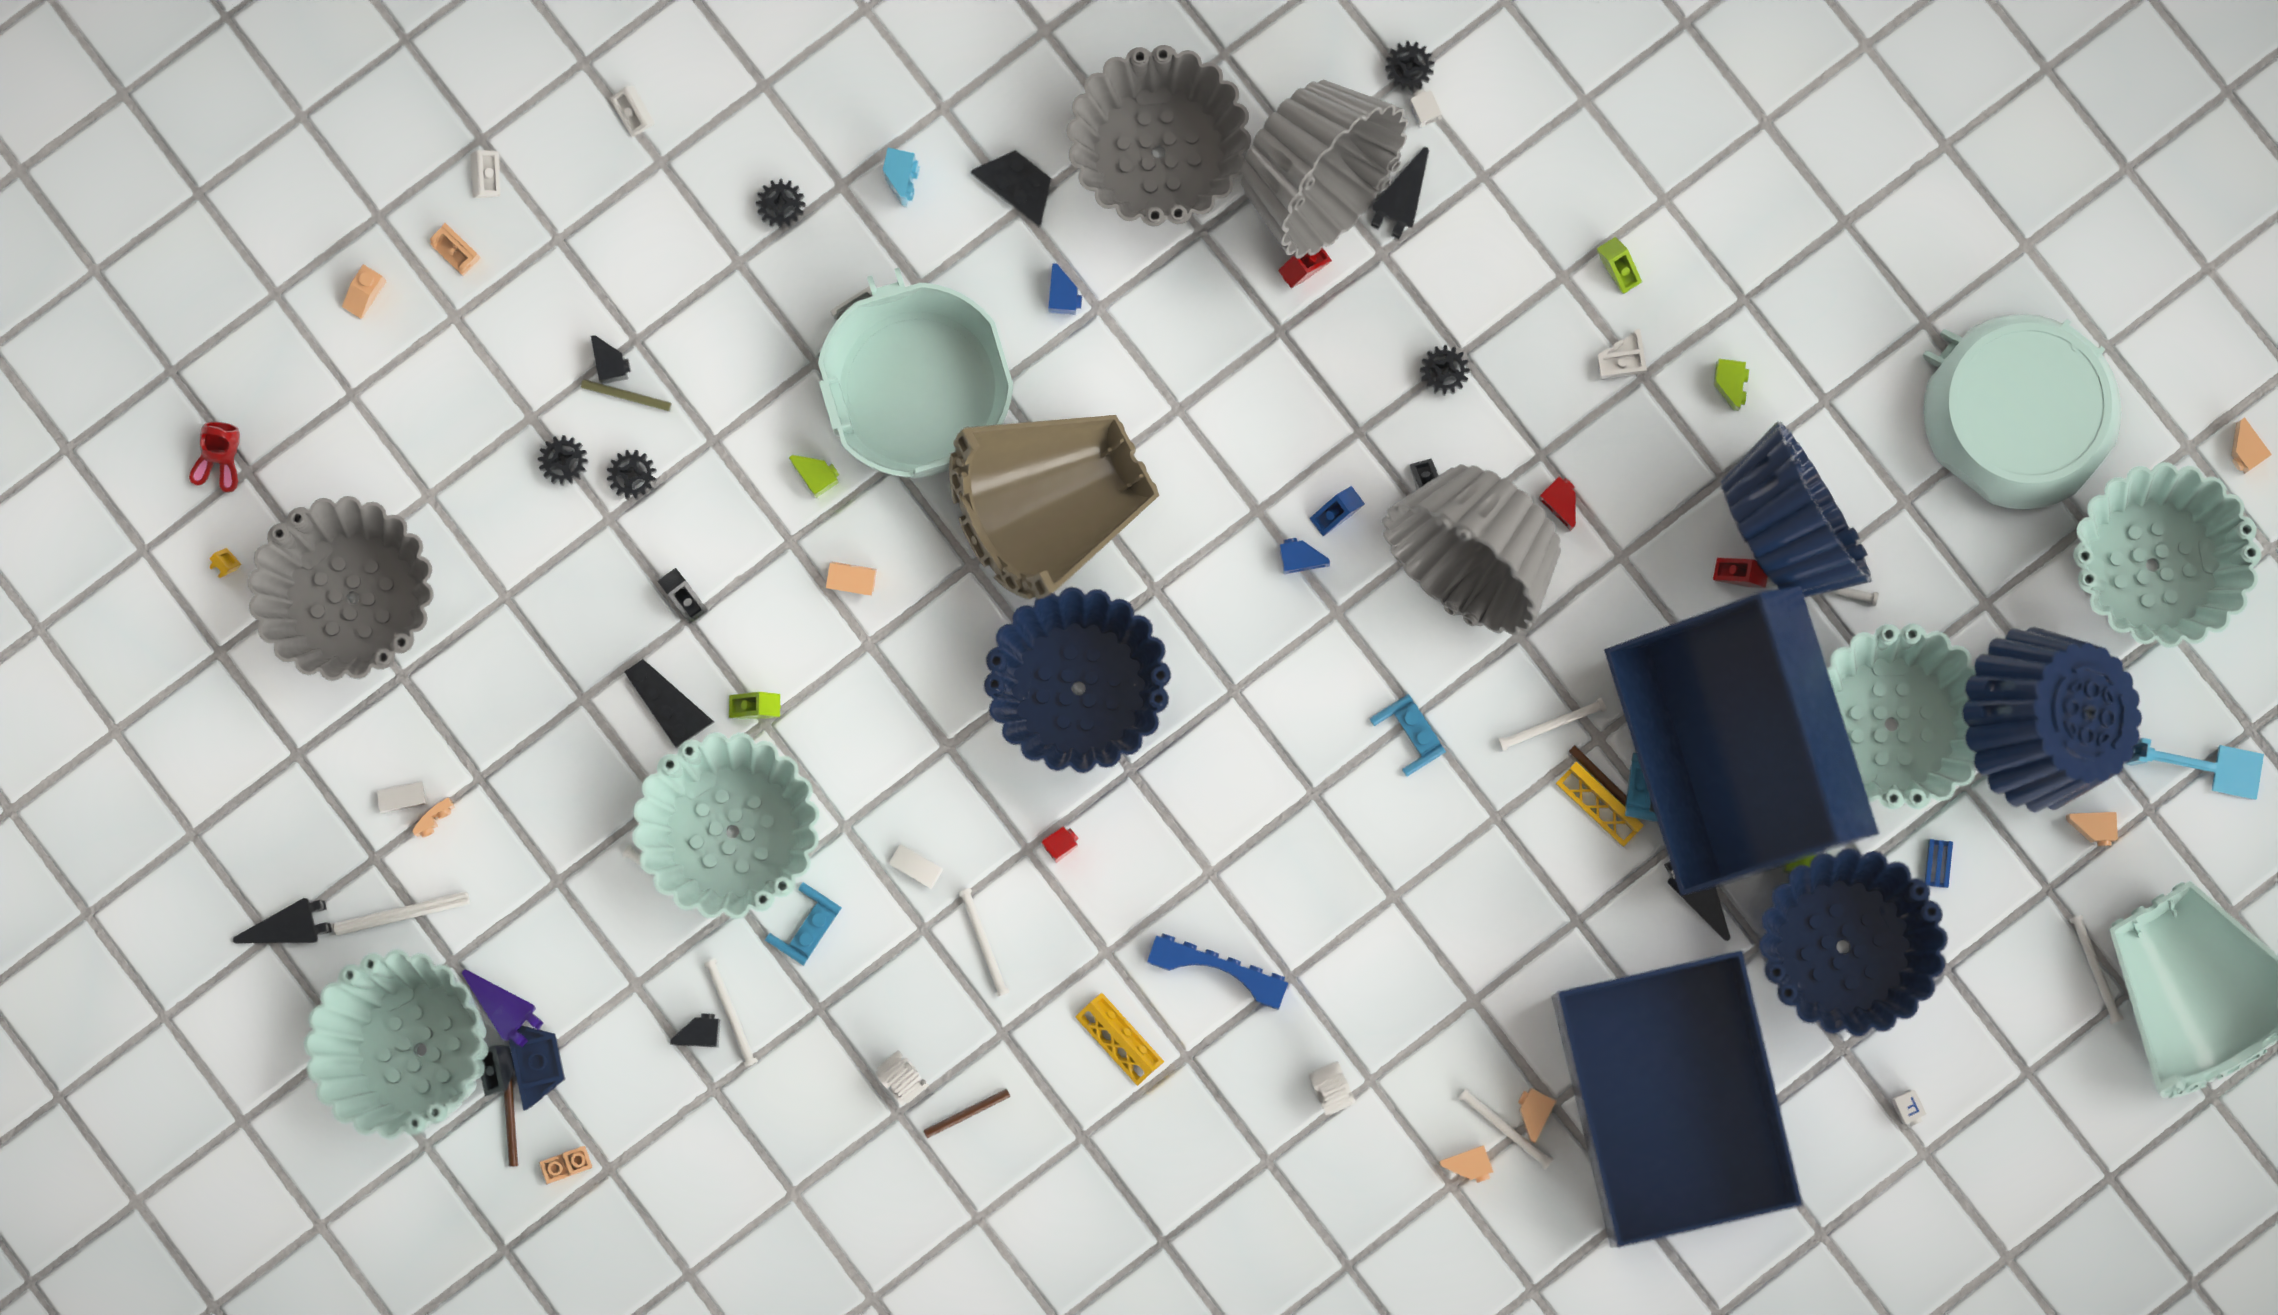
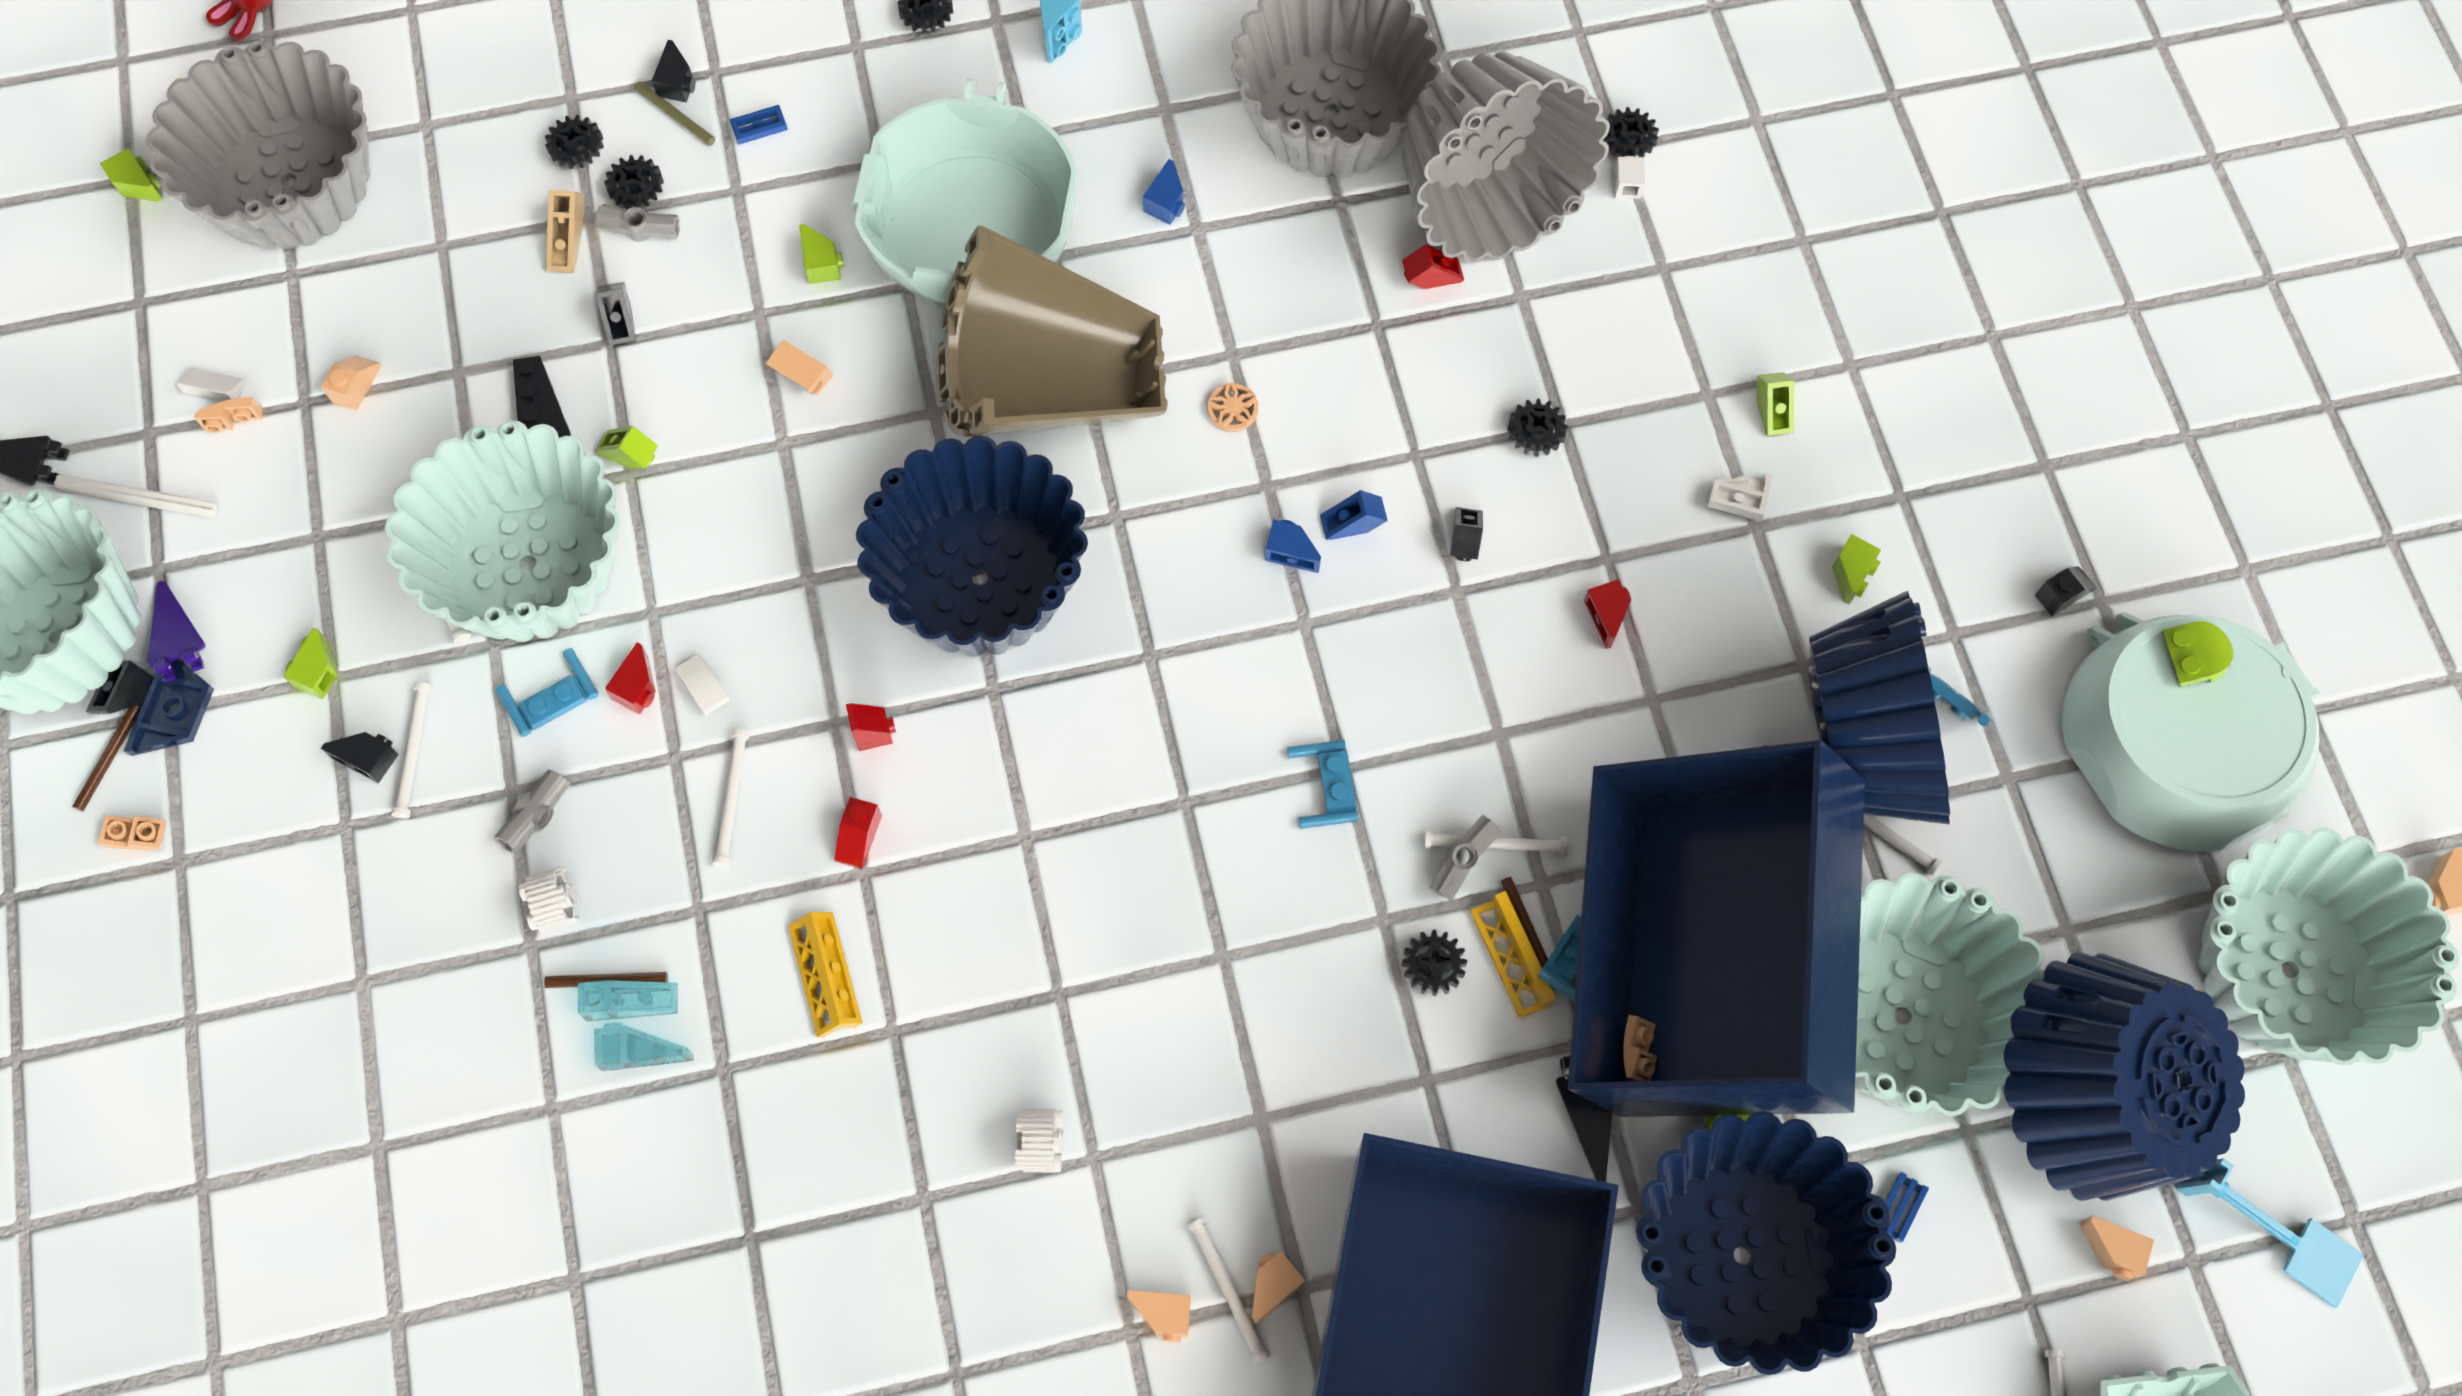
camera: 20 degrees right, 15 degrees down
black wing [971,150,1051,228] -> none
blue arch [1147,933,1288,1010] -> none
black flag [1370,147,1429,239] -> none
light grey container [1382,464,1561,635] -> none
none -> lime slope [100,148,163,202]
none -> lime slope [283,628,338,699]
none -> light nougat slope [321,355,381,410]
none -> light grey piece [494,769,571,853]
none -> tan slope [546,190,585,273]
none -> clear light blue slope [578,980,678,1022]
none -> clear light blue slope [594,1022,694,1071]
none -> light grey piece [595,204,680,242]
none -> red slope [605,642,656,714]
none -> blue tile [729,105,788,145]
none -> red slope [834,797,882,869]
none -> light nougat wheel [1208,383,1258,431]
none -> black gear [1401,930,1468,996]
none -> light grey piece [1429,815,1502,901]
none -> light nougat slope [1624,1015,1657,1081]
none -> dark azure plate [1928,666,1992,726]
none -> black slope [2035,566,2097,617]
none -> lime slope [2162,621,2234,687]

